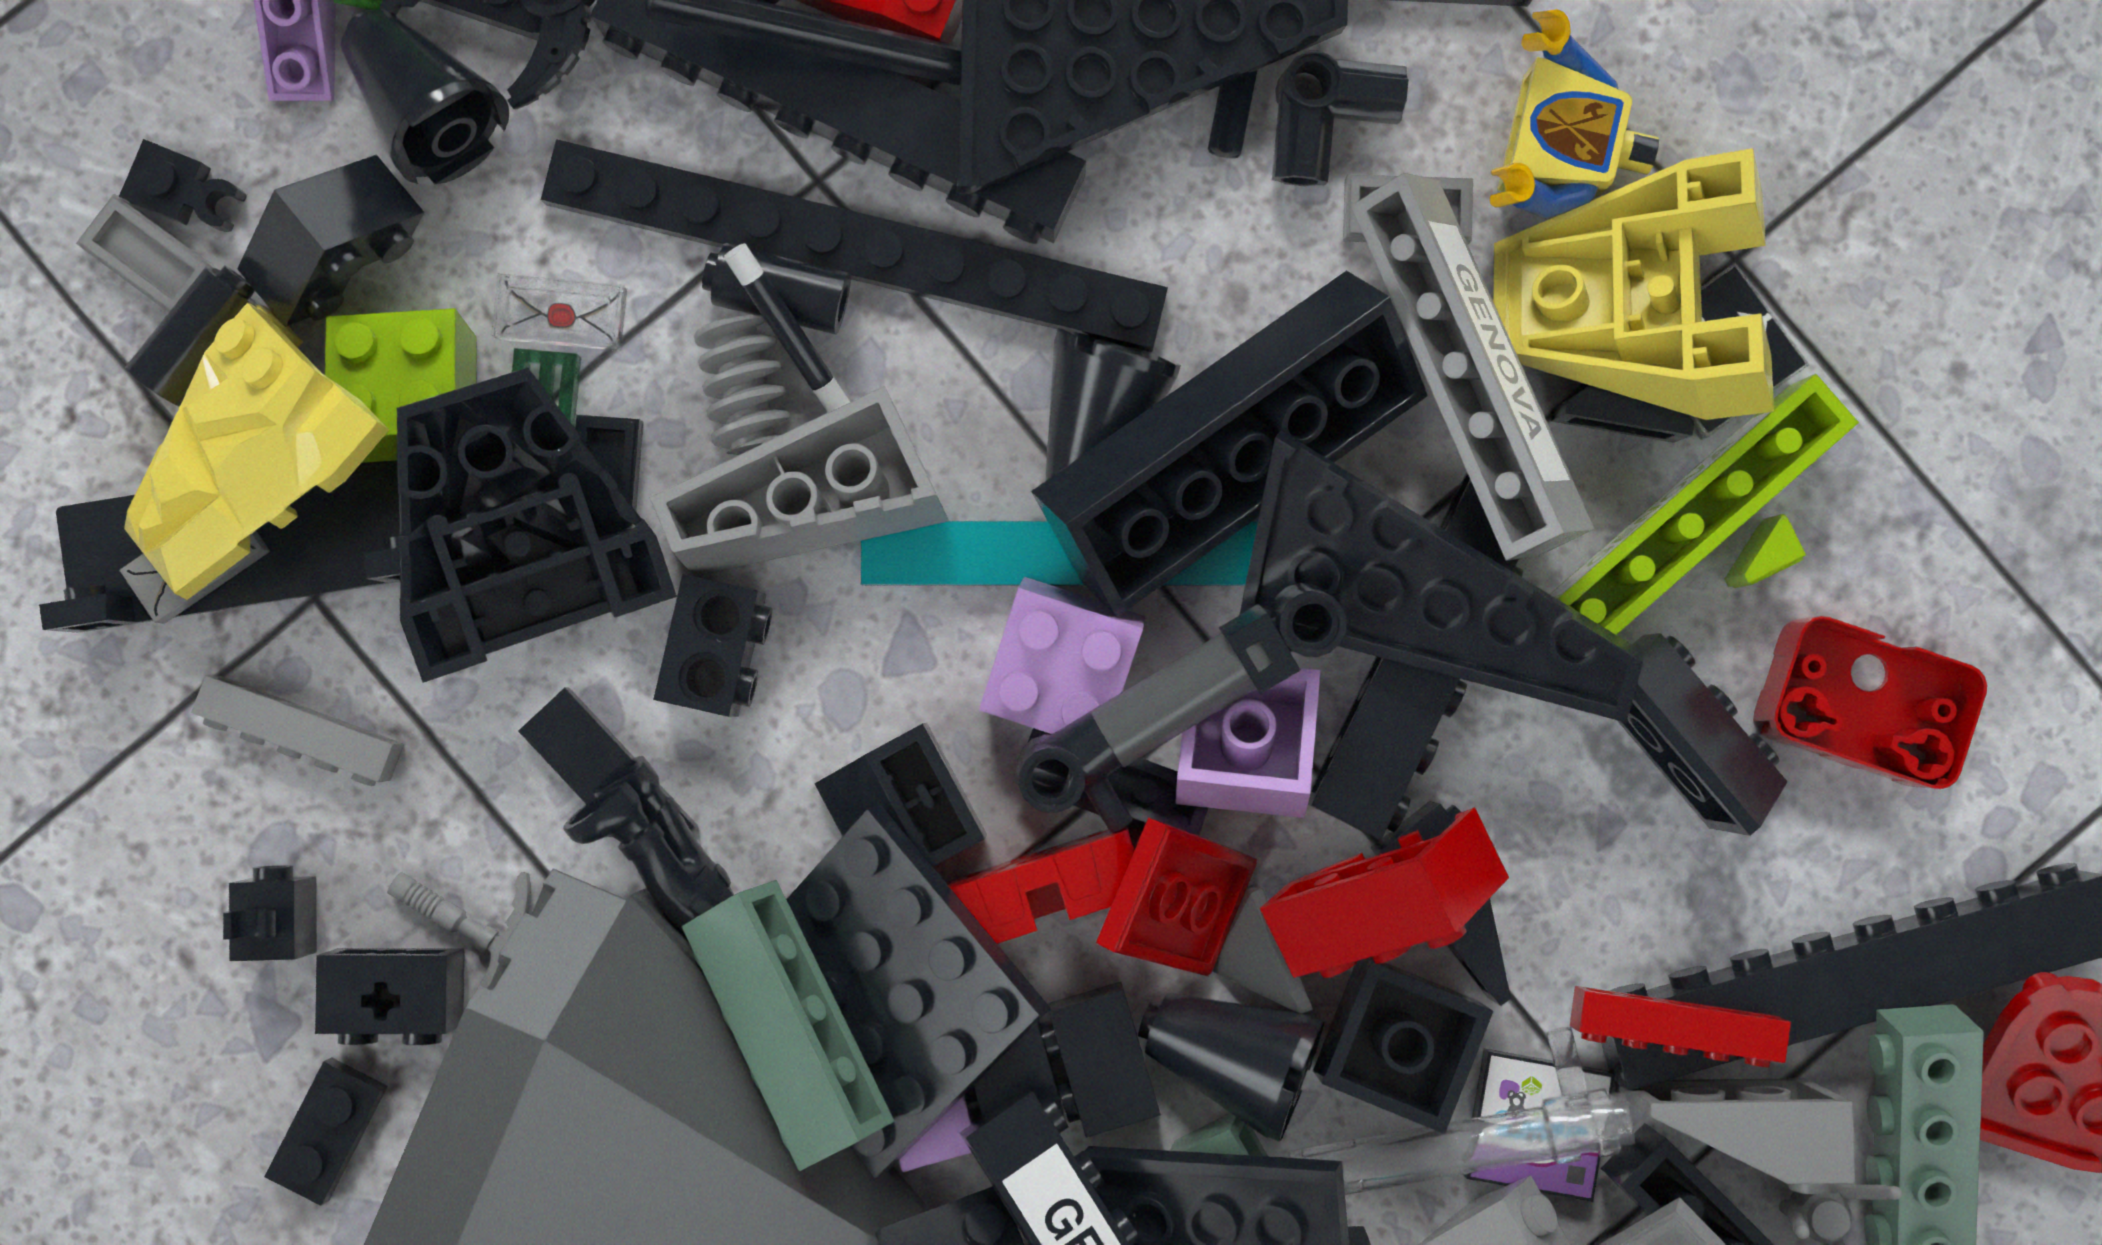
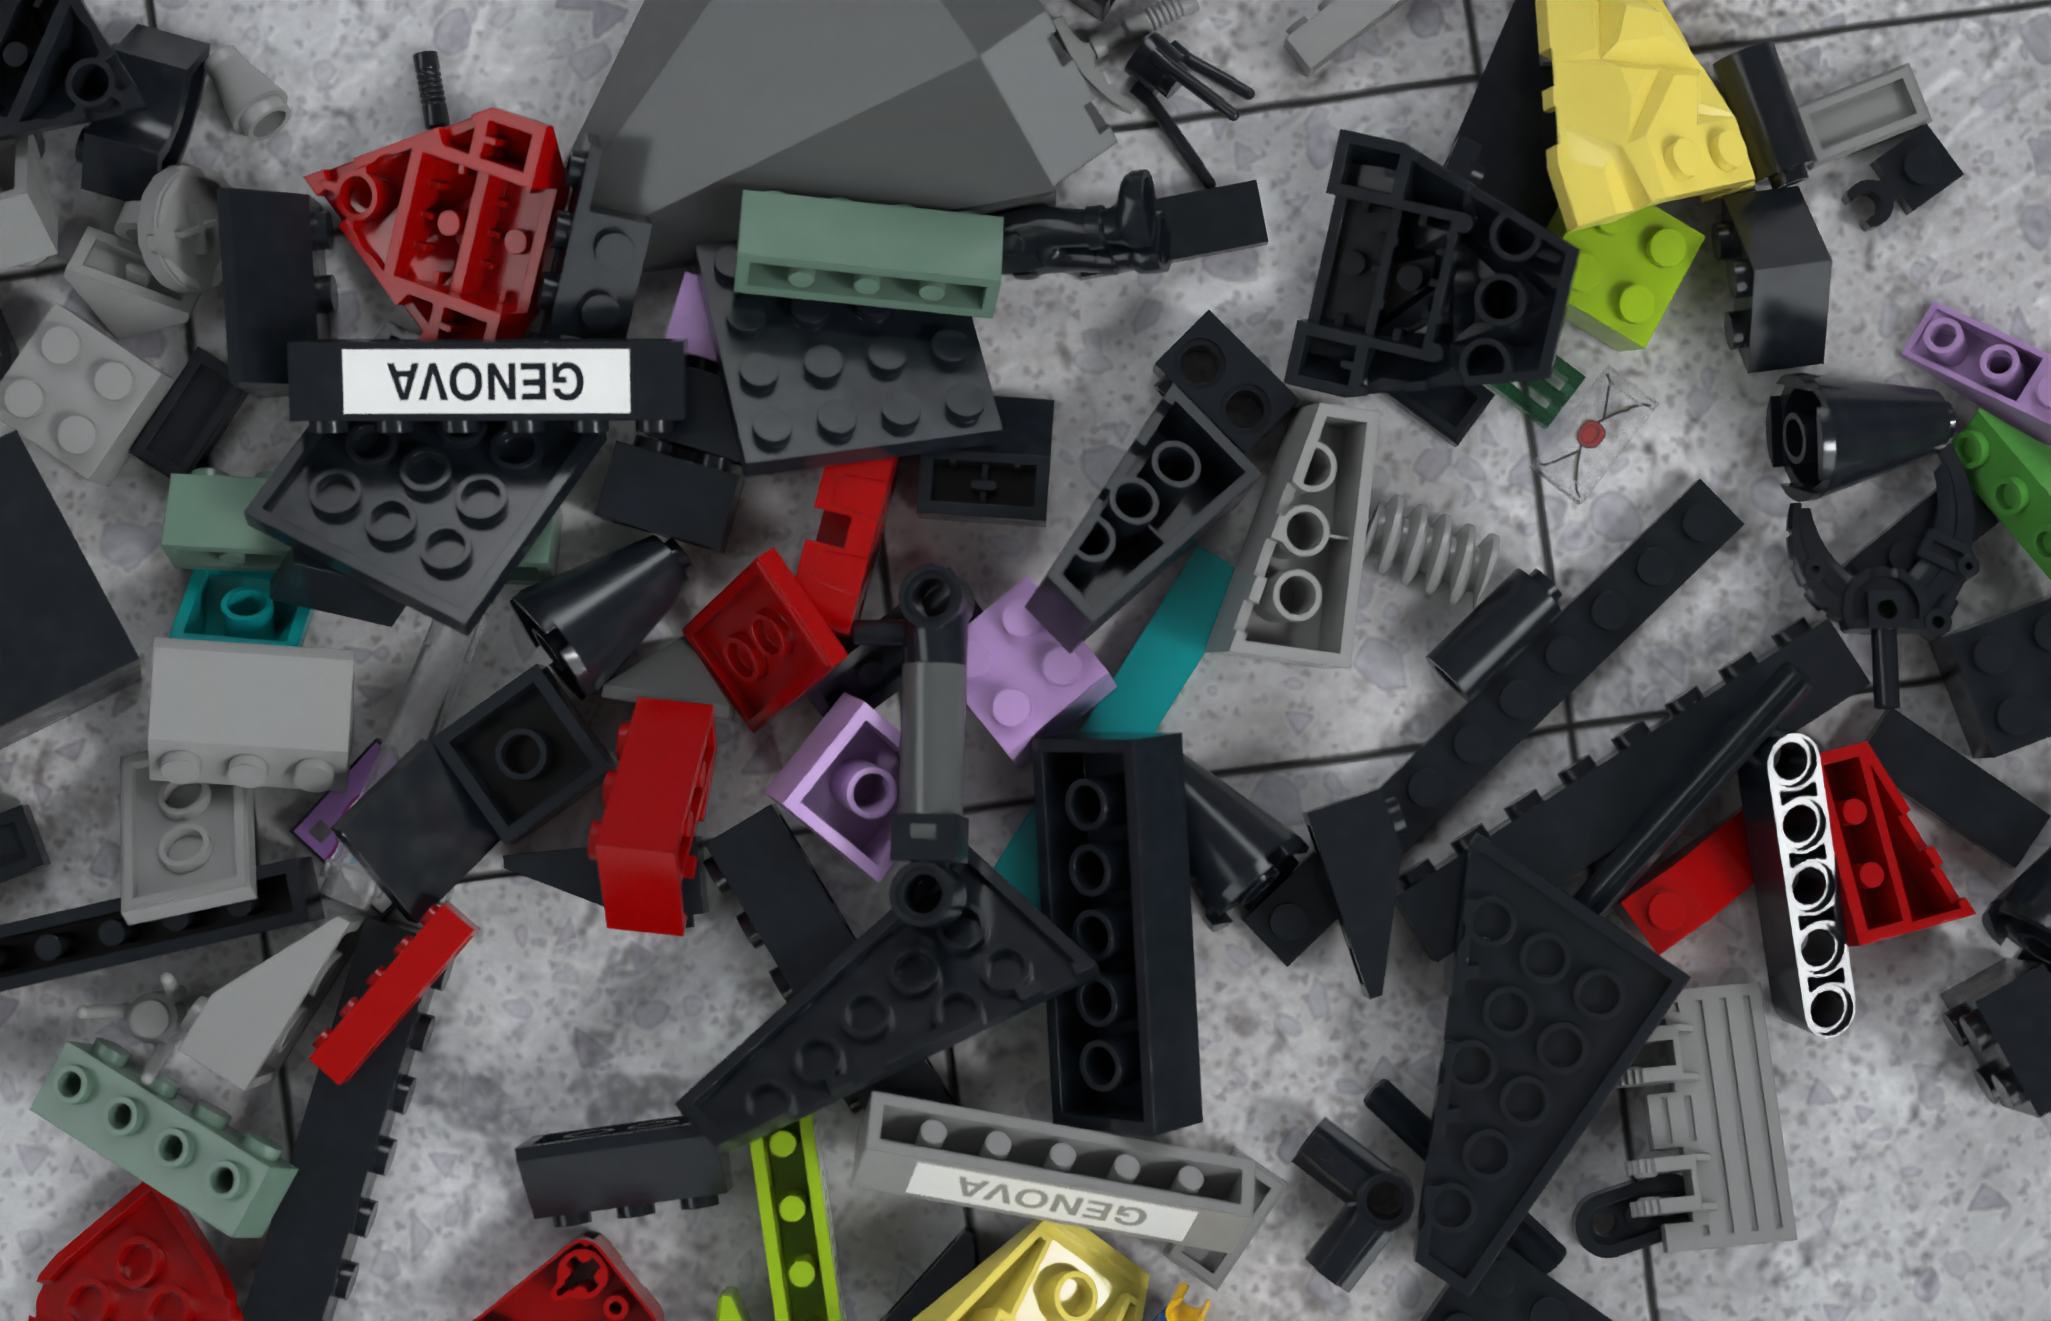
camera: 125 degrees right, 0 degrees up
black bar [724,243,850,413] -> none
none -> black tile [330,739,501,924]
none -> black wedge [1025,383,1263,654]
none -> black plant [1124,32,1255,189]
none -> black slope [1302,788,1407,999]

